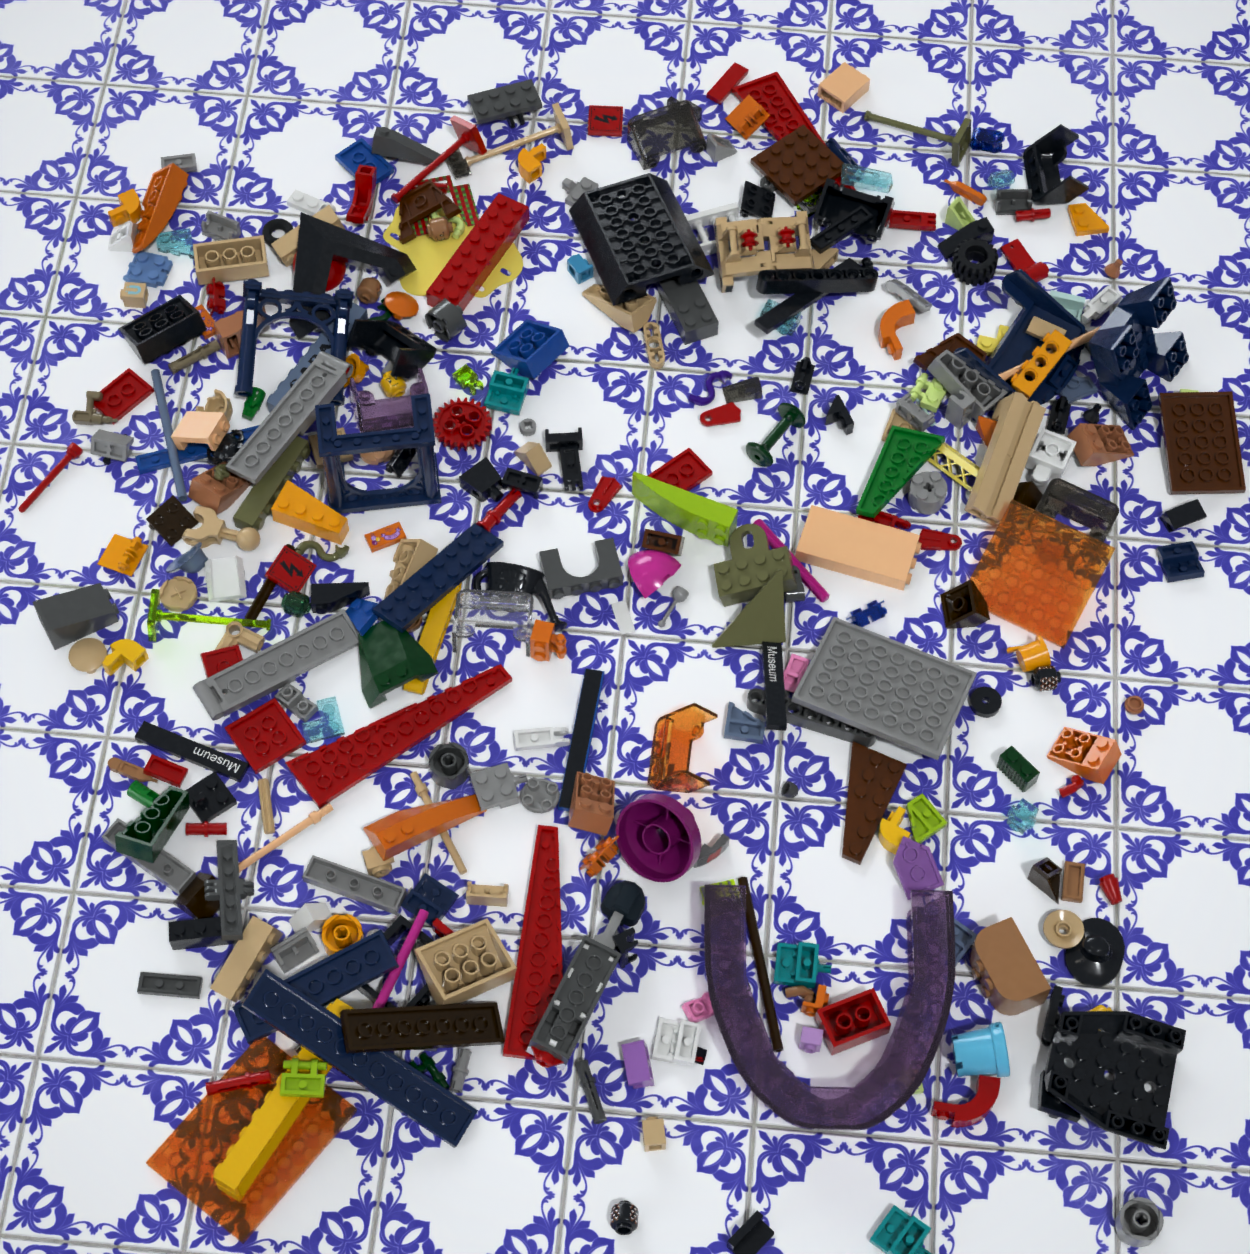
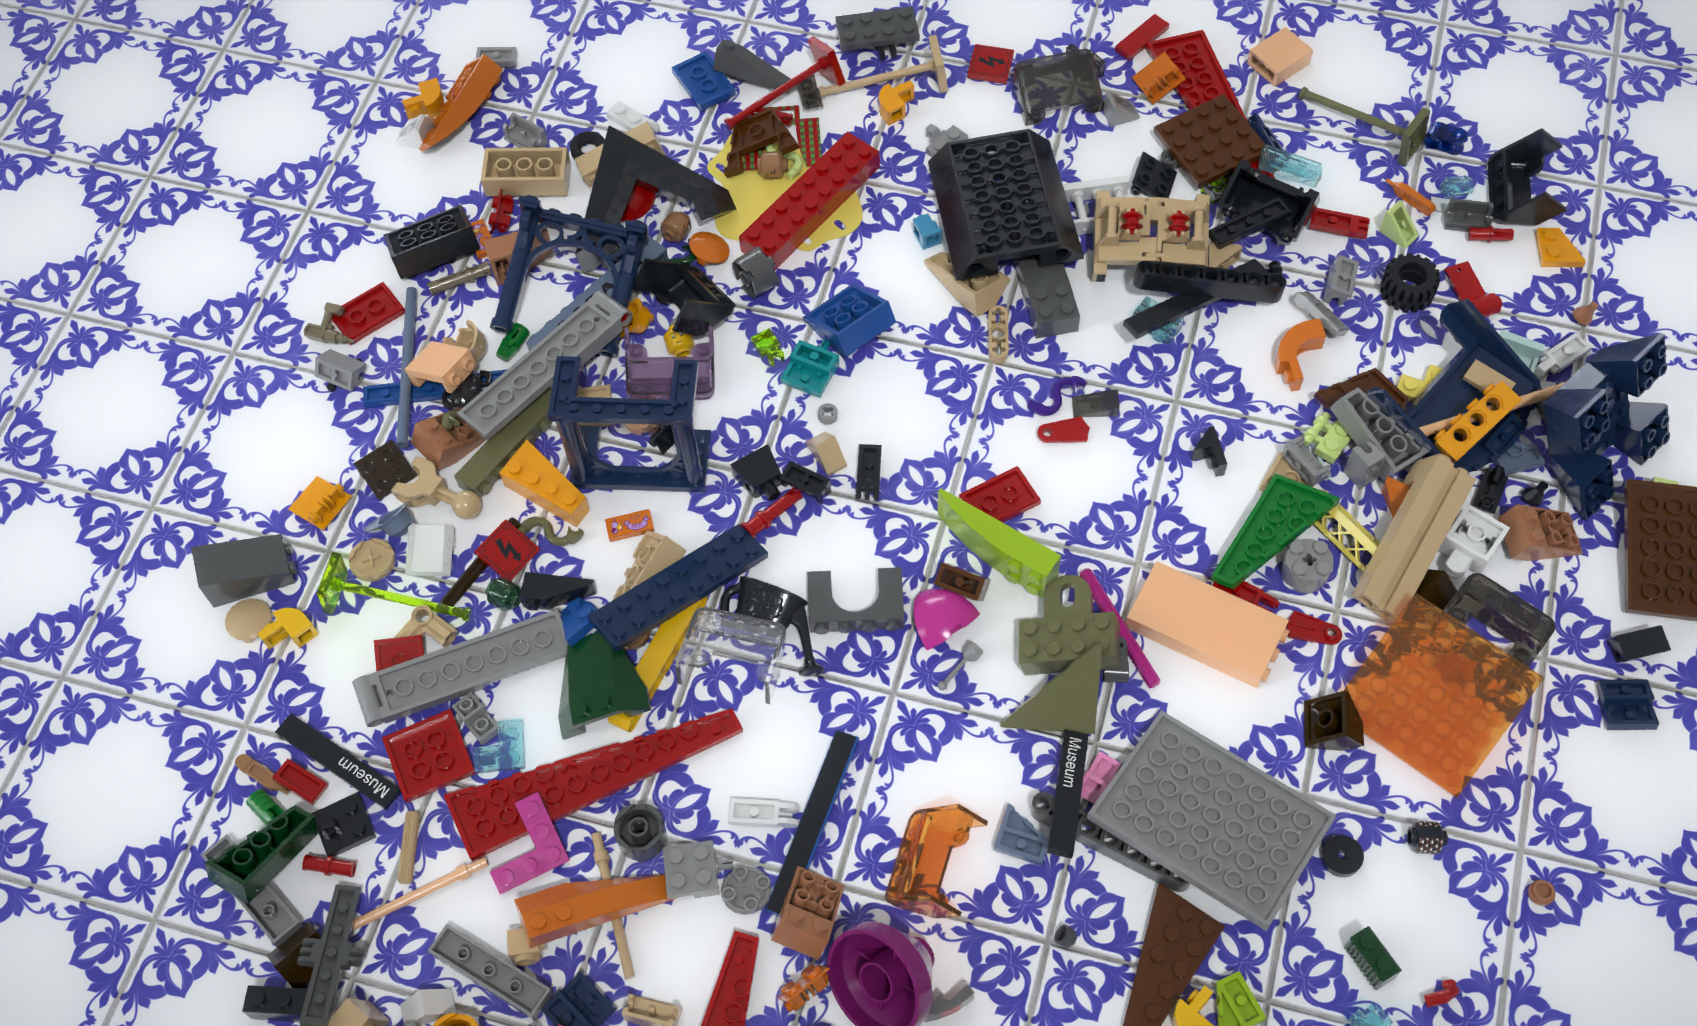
camera: 15 degrees right, 0 degrees up
red piece [18,442,83,513] -> none
tan brick [120,282,149,308] -> none
medium blue plate [123,251,173,288] -> none
clear light blue wing [156,228,194,259] -> none
red arch [346,165,377,224] -> none
red gear [433,397,492,451] -> none
orange brick [530,619,567,662] -> none
black hinge [545,427,583,452] -> none
red piece [588,476,622,513] -> none
white sticker [611,600,636,635] -> none
dark green hose [746,403,806,467] -> none
black hinge [790,357,815,395] -> none
clear blue hinge [846,600,887,627] -> none
black slope [937,217,995,259] -> none
light orange hat [1006,635,1051,672] -> none
orange slope [1047,727,1122,784] -> none
none -> dark pink plate [490,792,570,895]
none -> light grey hinge [1322,255,1359,306]

